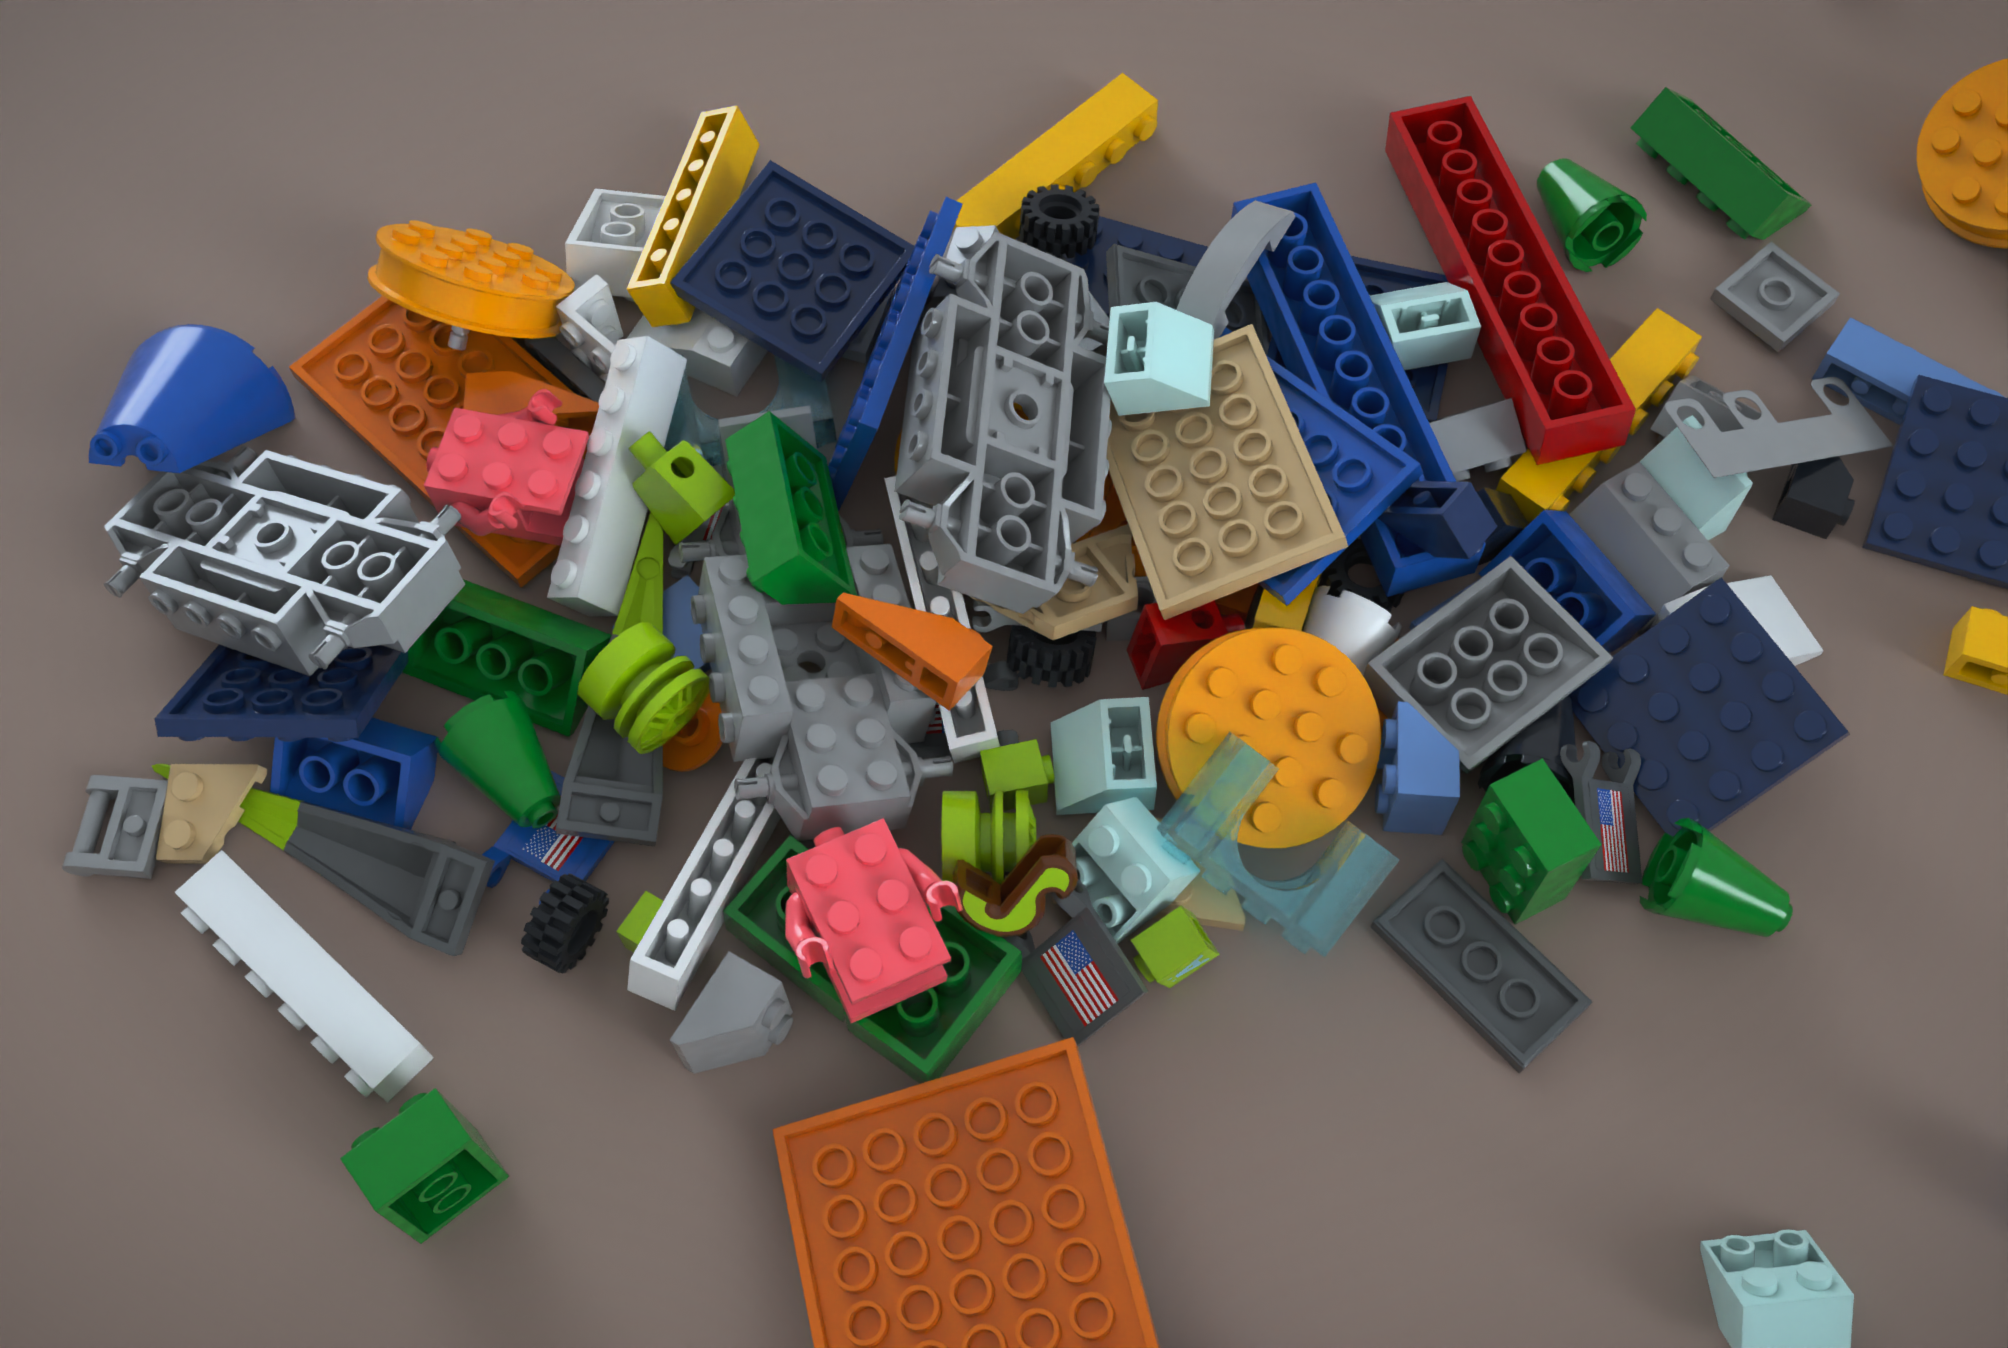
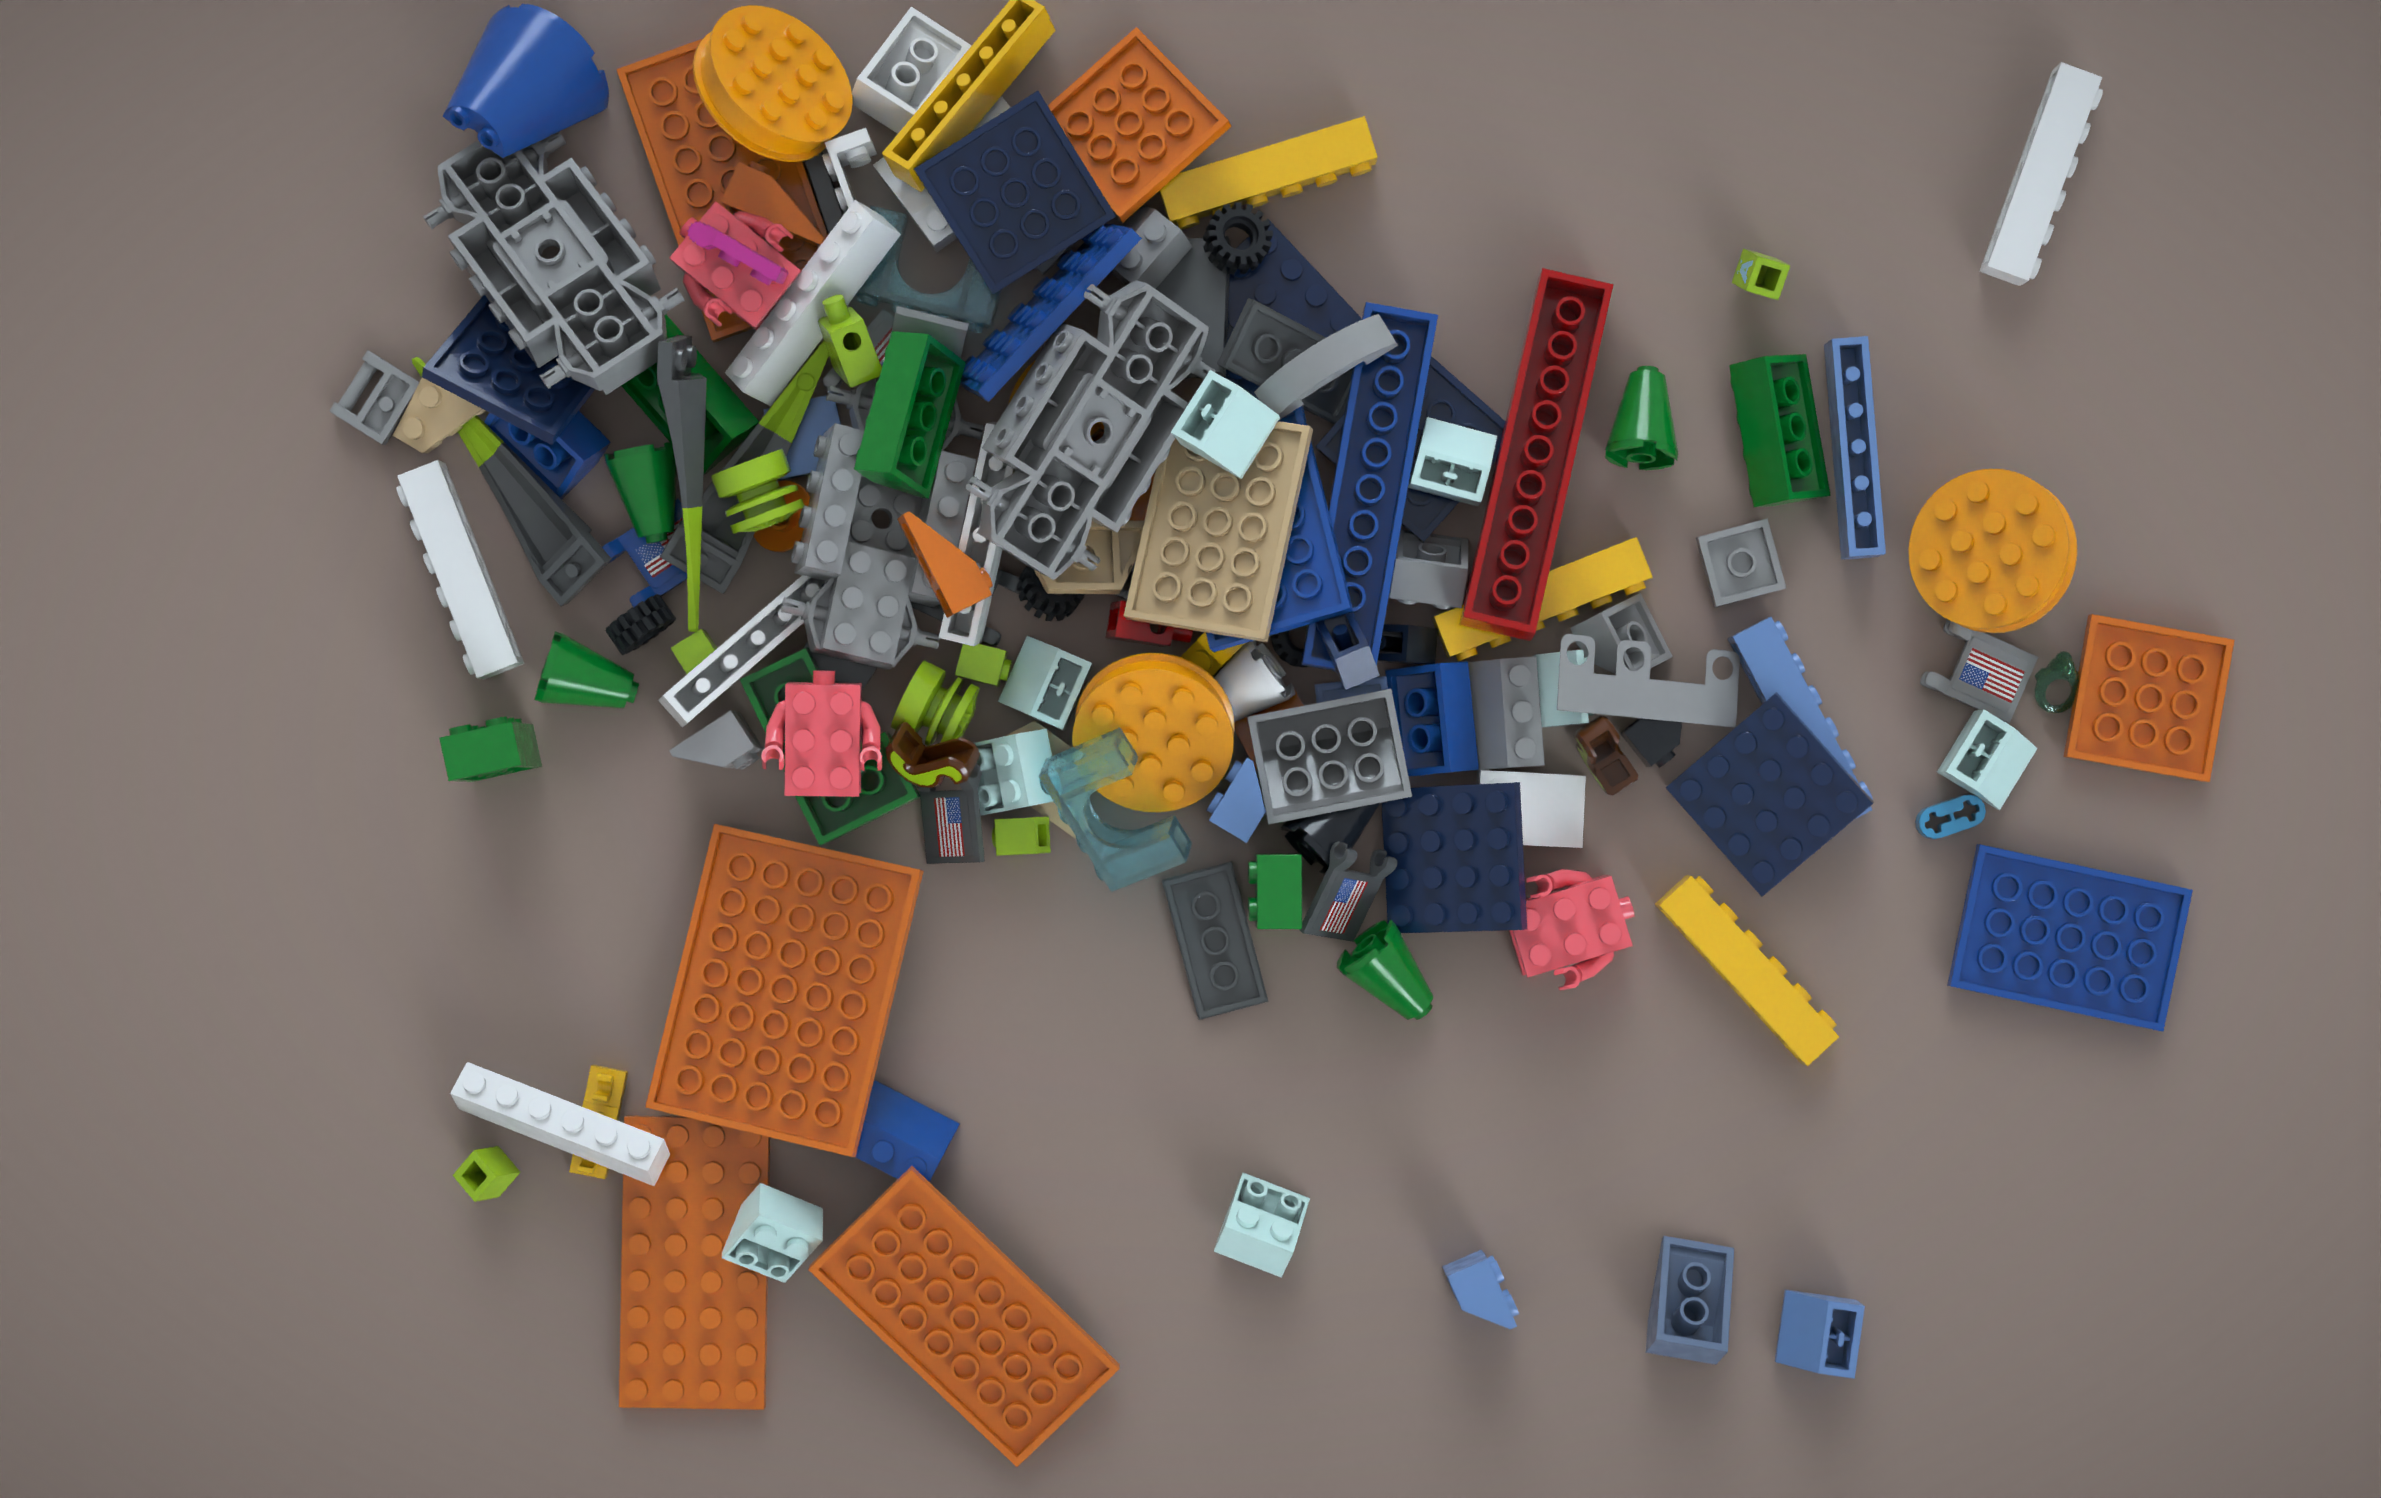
camera: 25 degrees right, 25 degrees up
none -> green cone [534,631,639,708]
none -> dark grey plate [657,335,707,632]
none -> dark pink hinge [687,221,789,286]
none -> orange plate [1048,27,1231,223]
none -> coral torso [1509,869,1635,991]
none -> reddish brown animal [1574,715,1638,795]
none -> lime brick [1731,248,1790,300]
none -> medium blue brick [1824,336,1886,560]

